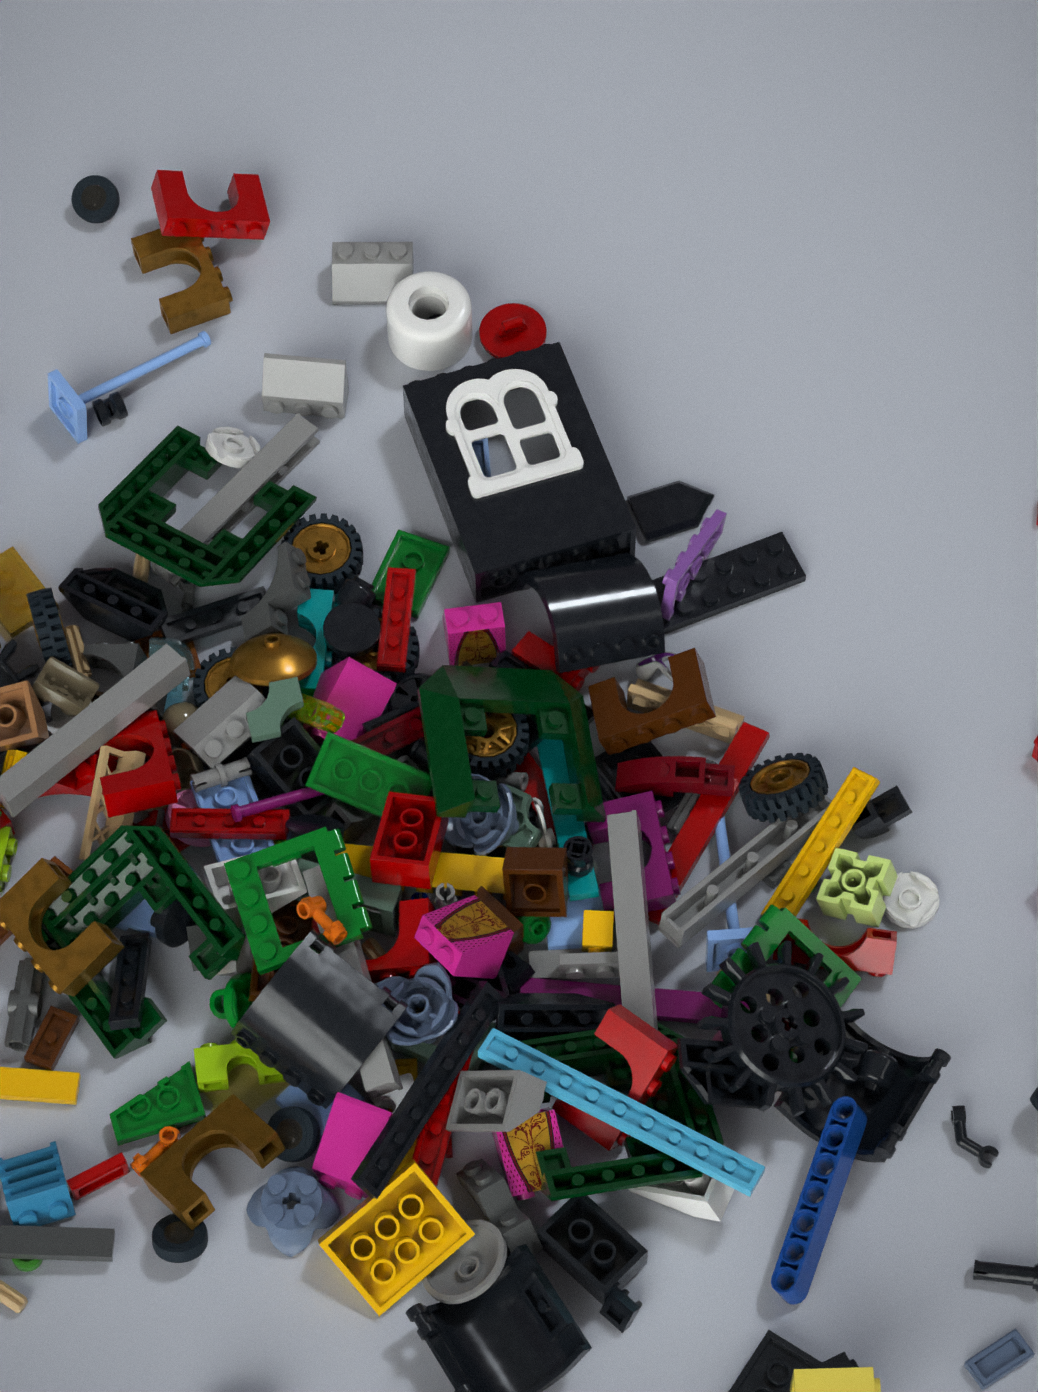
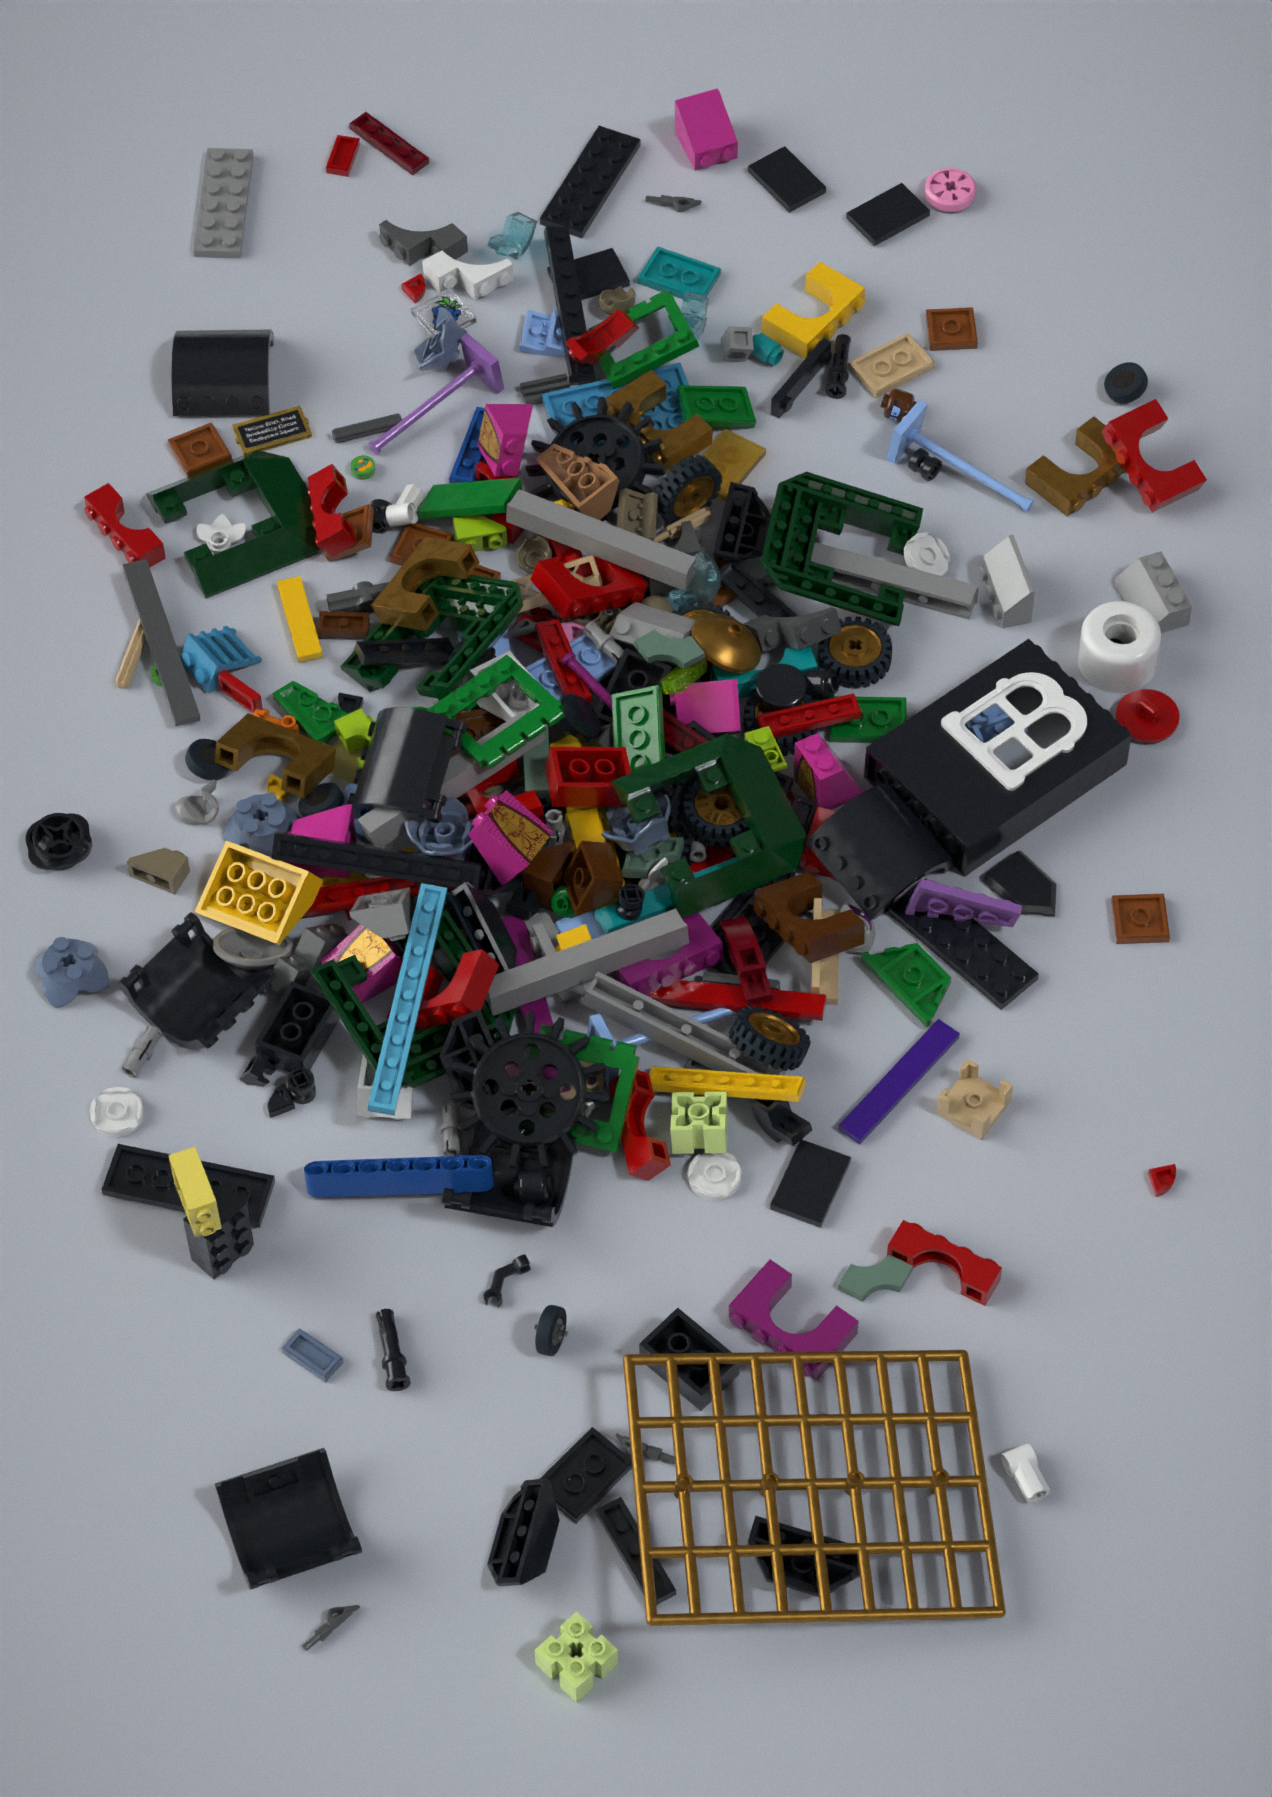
camera: 70 degrees right, 5 degrees down
orange bar [297,896,348,945] -> none
none -> dark tan slope [127,848,190,895]
none -> light grey piece [175,780,219,825]
none -> yellow tile [268,774,290,803]
none -> black tile [268,1083,295,1118]
none -> black wheel [287,1068,316,1104]
none -> black tile [338,692,364,714]
none -> light grey pin [441,1102,461,1156]
none -> dark tan hair [516,535,554,574]
none -> lime slope [745,726,787,772]
none -> black tile [770,1140,851,1228]
none -> dark purple tile [839,1019,960,1145]
none -> green wing [860,943,951,1027]
none -> reddish brown head [880,388,917,423]
none -> tan panel [936,1059,1013,1140]
none -> dark orange tile [1111,893,1170,944]

